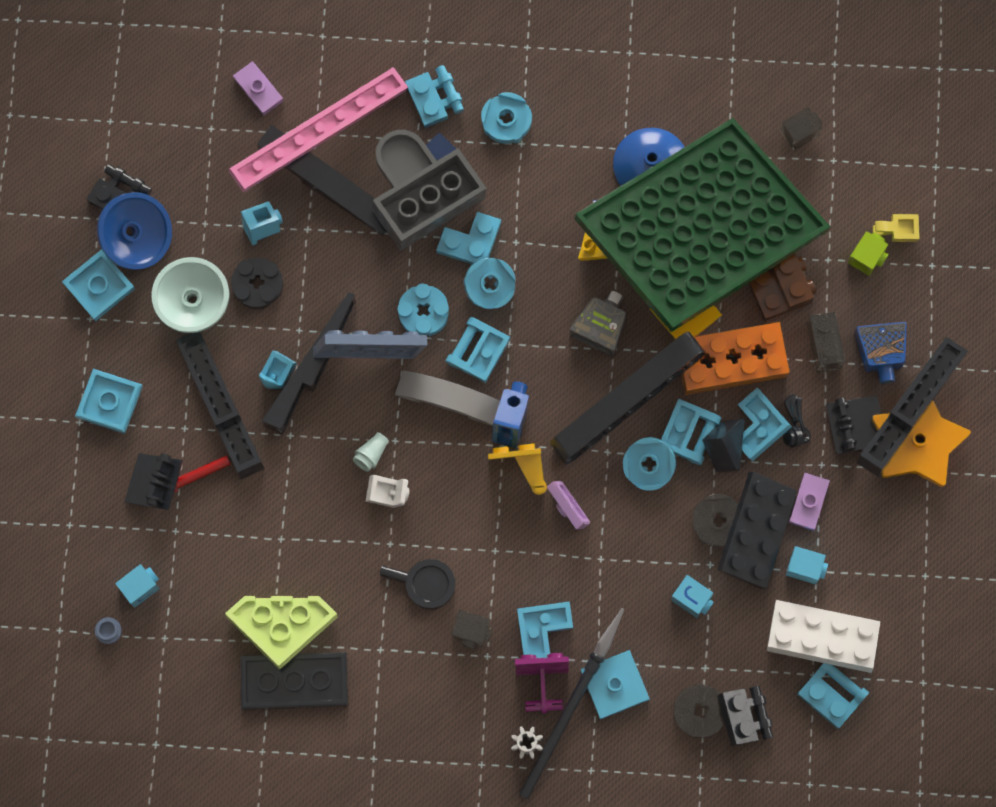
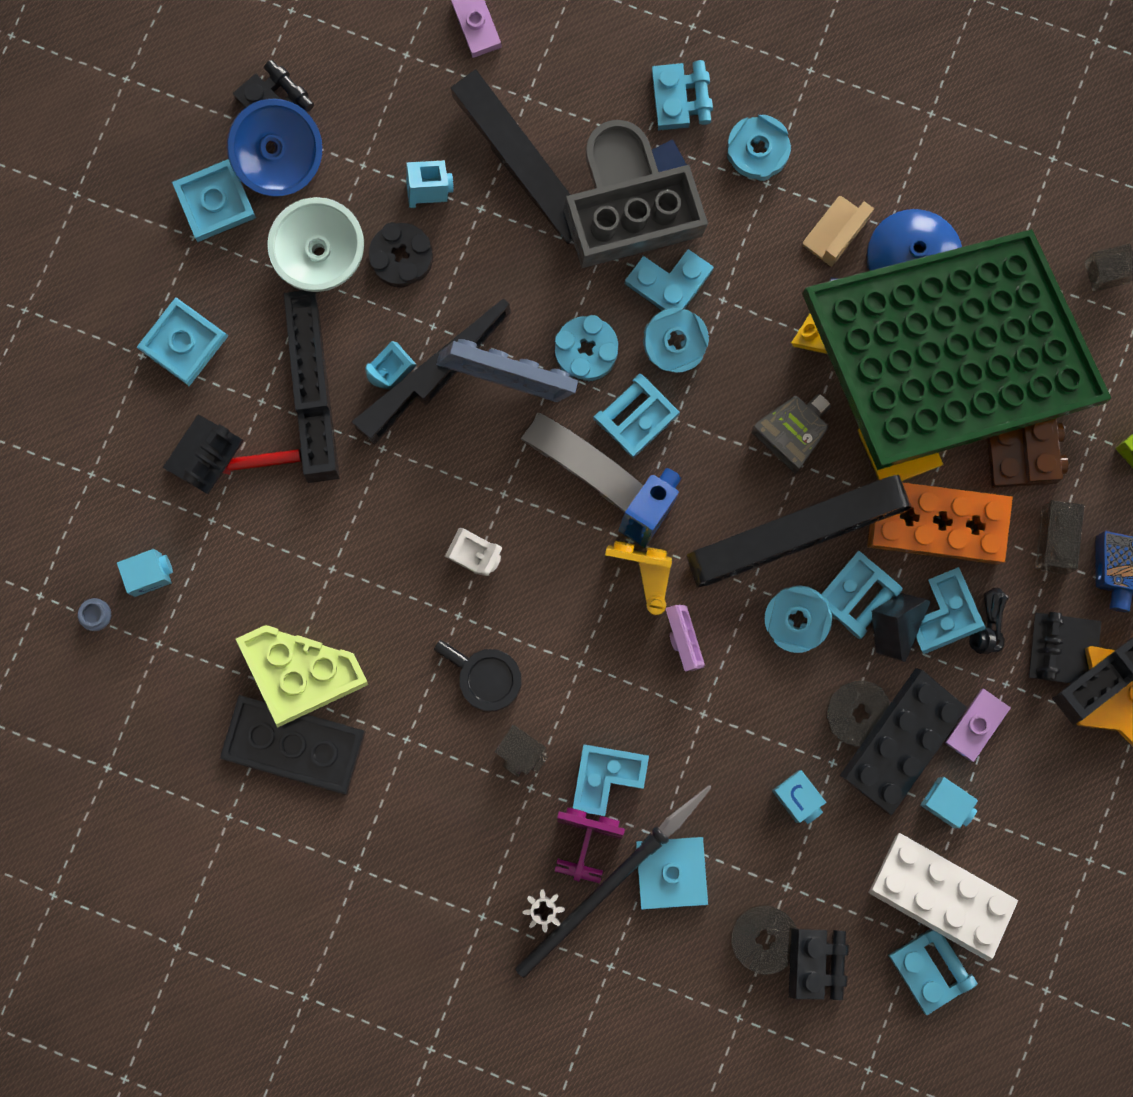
camera: 20 degrees right, 5 degrees up
bright pink plate [229,67,408,192] -> none
light aqua cone [353,432,389,472] -> none
none -> tan panel [803,196,874,267]

